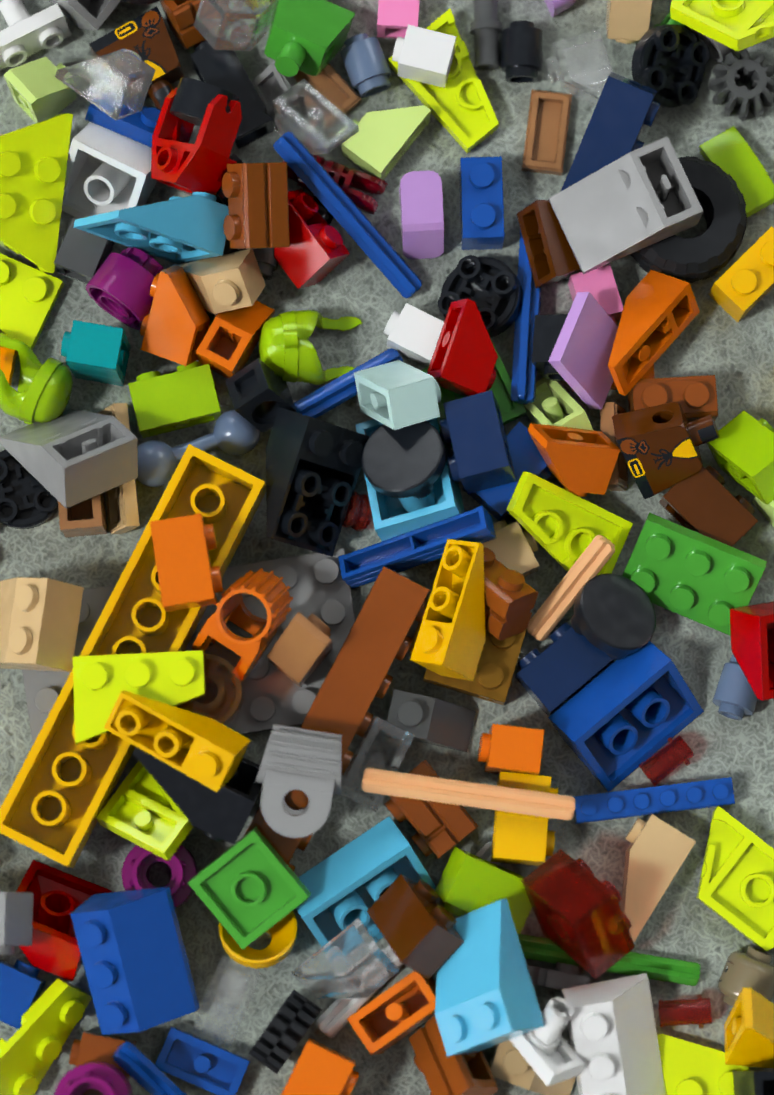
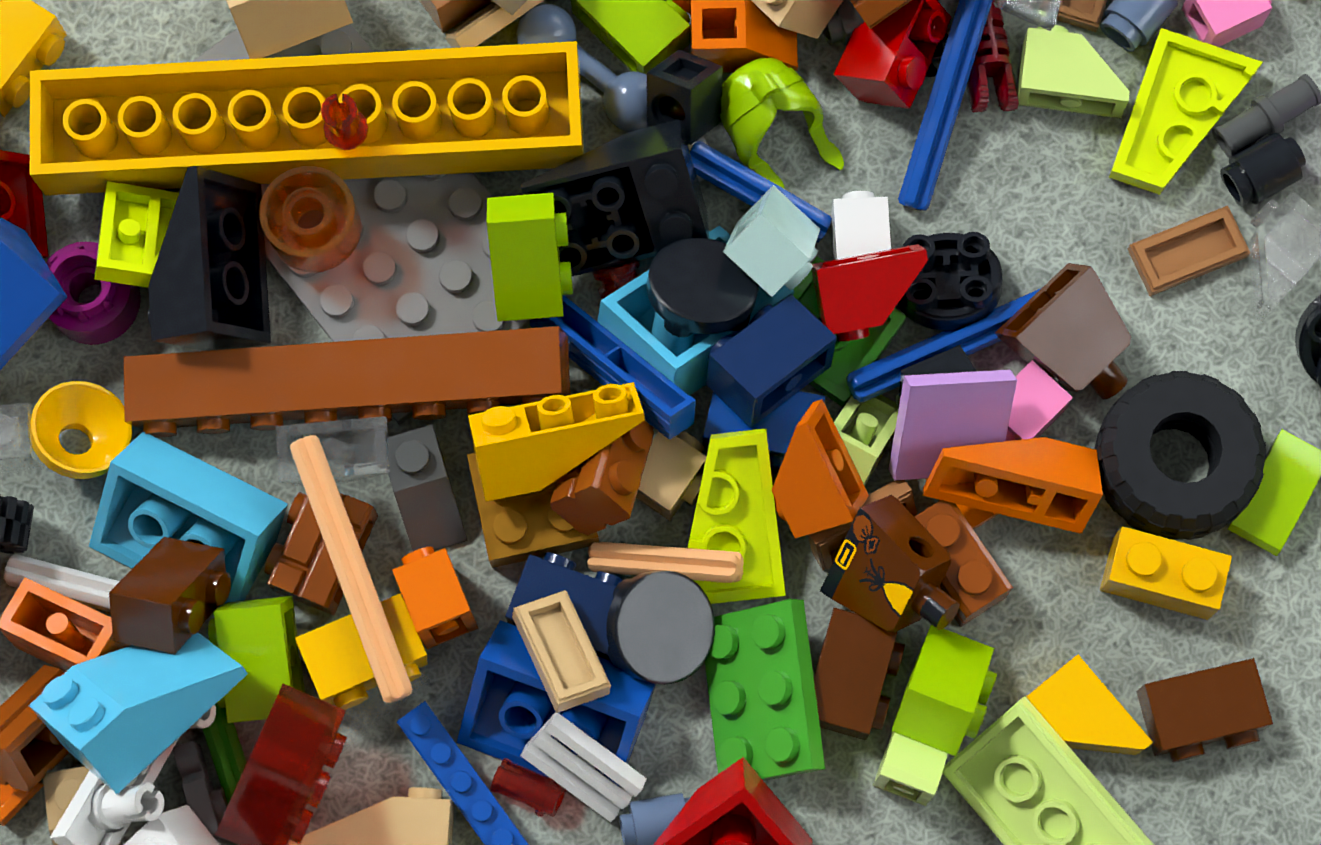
camera: 65 degrees right, 5 degrees down
neon yellow wing [72,650,206,745] -> none
yellow slope [104,690,251,792] -> none
orange brick [150,513,223,612] -> none
bright green plate [188,827,311,950] -> none
orange piece [191,568,293,683] -> none
light grey piece [255,724,342,838] -> none
medium nougat slope [267,612,333,687] -> none
clear slope [292,918,400,999] -> none
white brick [392,24,456,88] -> none
lavender piece [399,170,444,259] -> none
blue brick [459,157,505,250] -> none
light grey slope [549,136,703,274] -> none
dark blue brick [561,72,661,191] -> none
none -> clear red pin [321,94,368,151]
none -> lime brick [487,193,573,322]
none -> tan tile [512,590,611,713]
none -> white tile [520,712,647,822]

